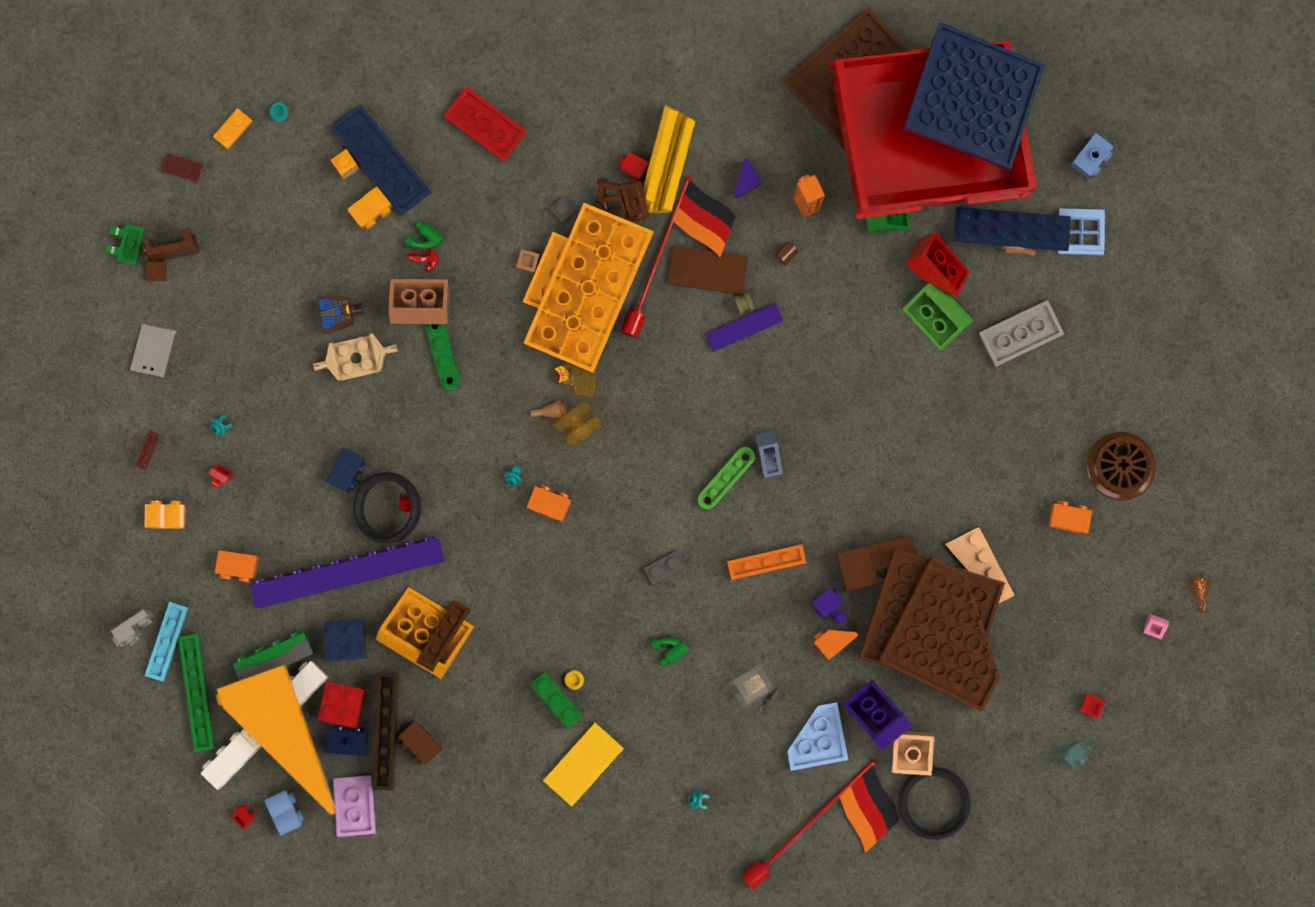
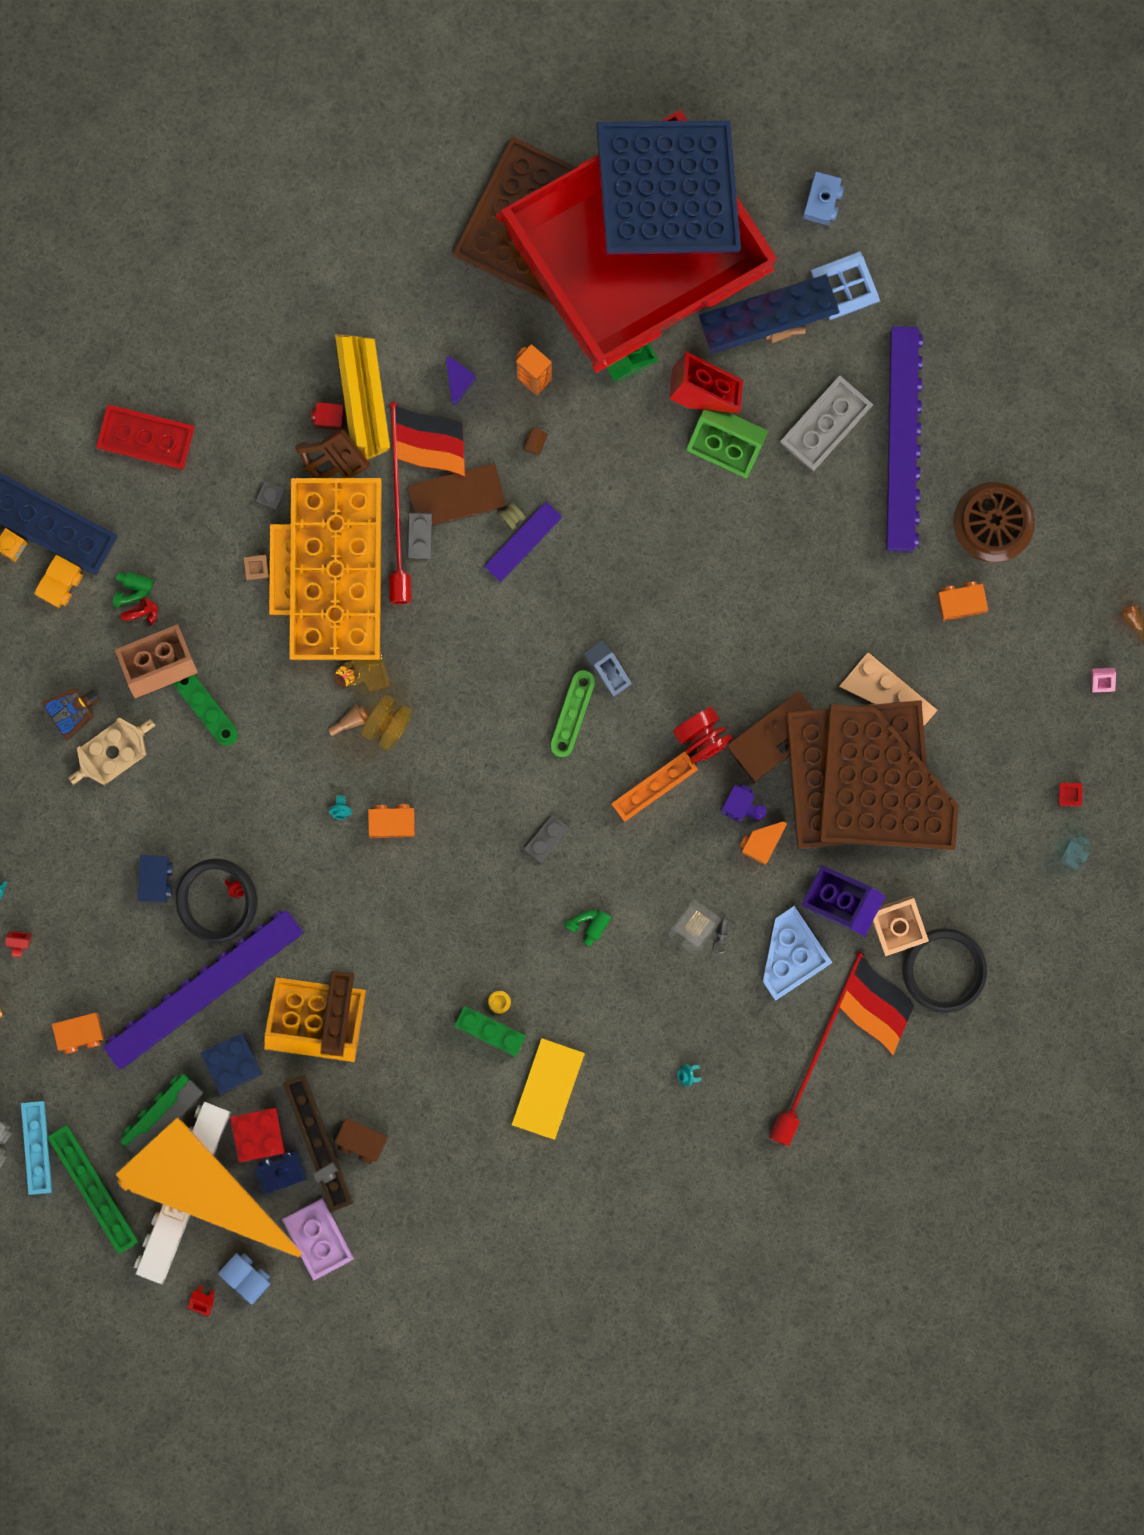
camera: 25 degrees left, 0 degrees up
none -> dark grey plate [313,1162,338,1184]
none -> dark grey plate [408,512,432,559]
none -> red wheel [672,707,733,764]
none -> dark purple brick [886,326,923,552]

